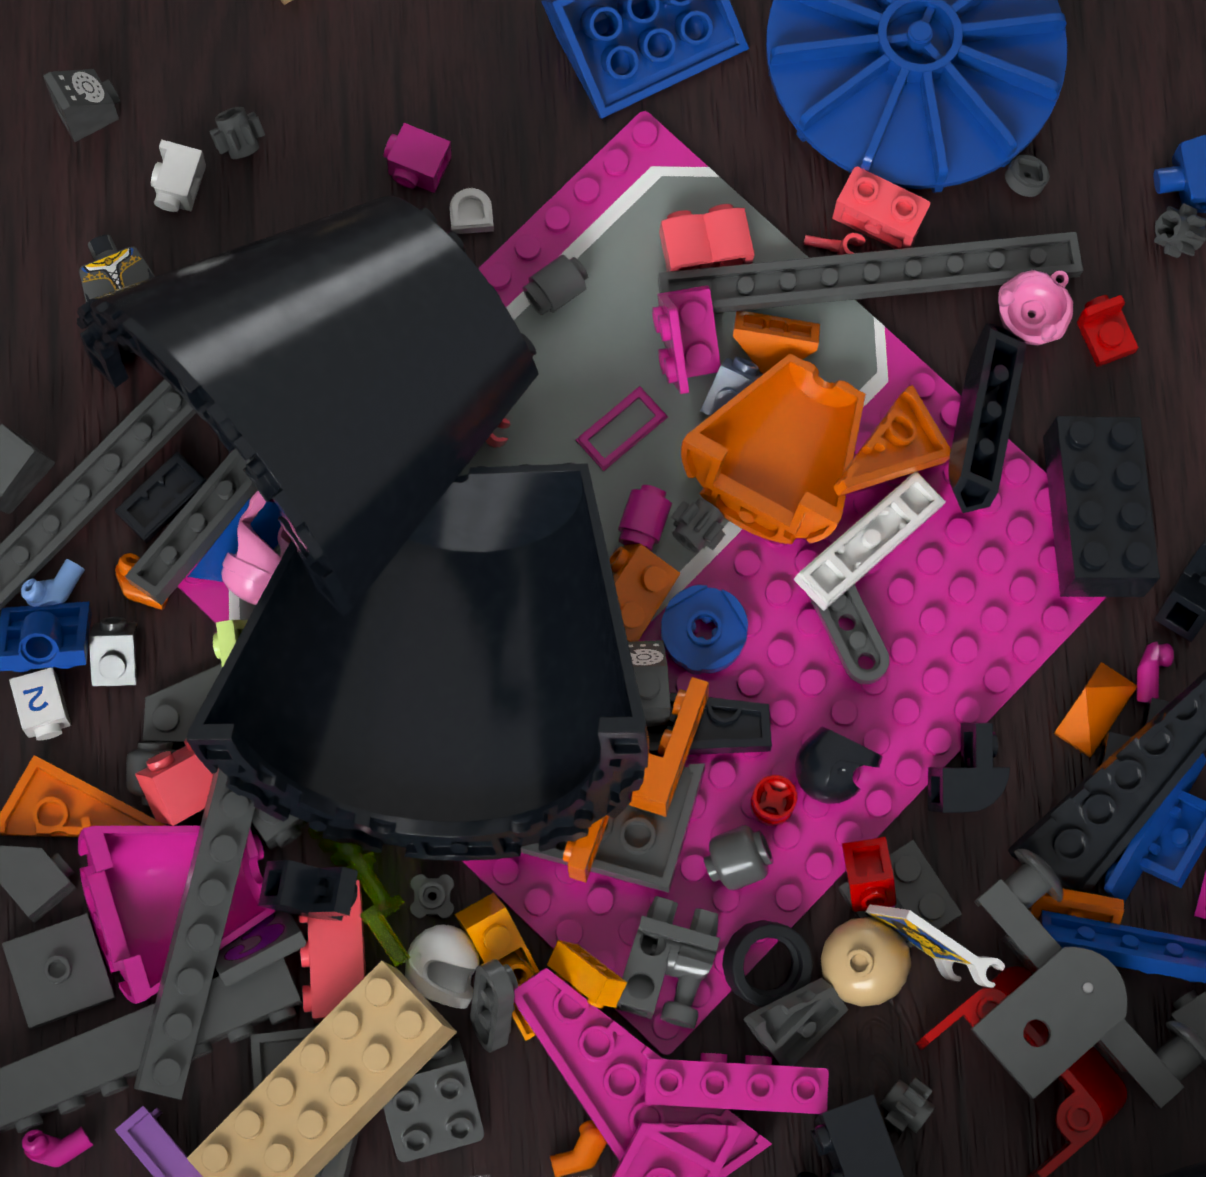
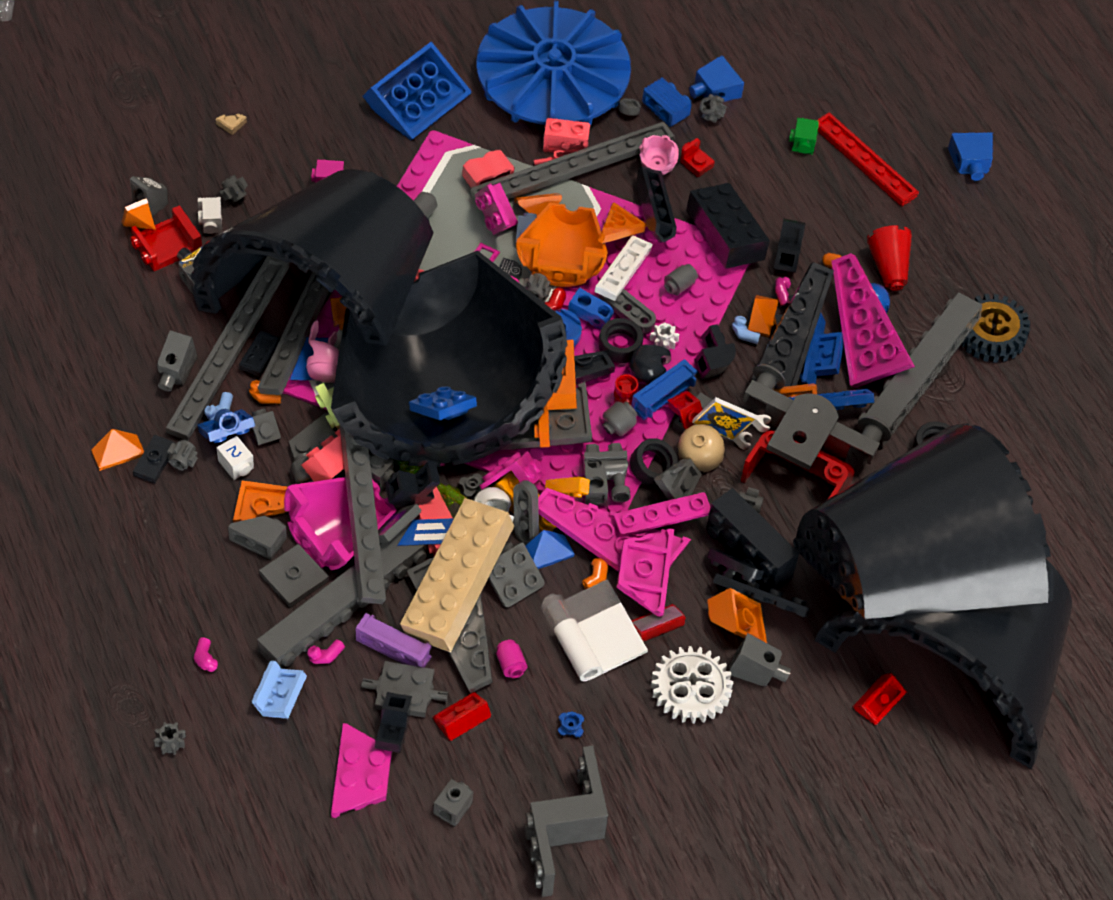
camera: 20 degrees left, 20 degrees down
none -> orange slope [122,199,156,230]
none -> red panel [130,205,202,272]
none -> blue sticker [397,518,454,546]
none -> blue plate [409,387,477,420]
none -> dark pink bracket [479,451,544,490]
none -> black tile [499,258,522,280]
none -> slope [526,530,575,569]
none -> red arm [545,288,566,311]
none -> blue leg [568,288,614,329]
none -> black tyre [599,318,643,363]
none -> blue container [631,359,697,421]
none -> blue brick [642,77,692,127]
none -> white gear [650,322,679,350]
none -> dark grey brick [664,264,698,295]
none -> light blue arm [732,316,761,345]

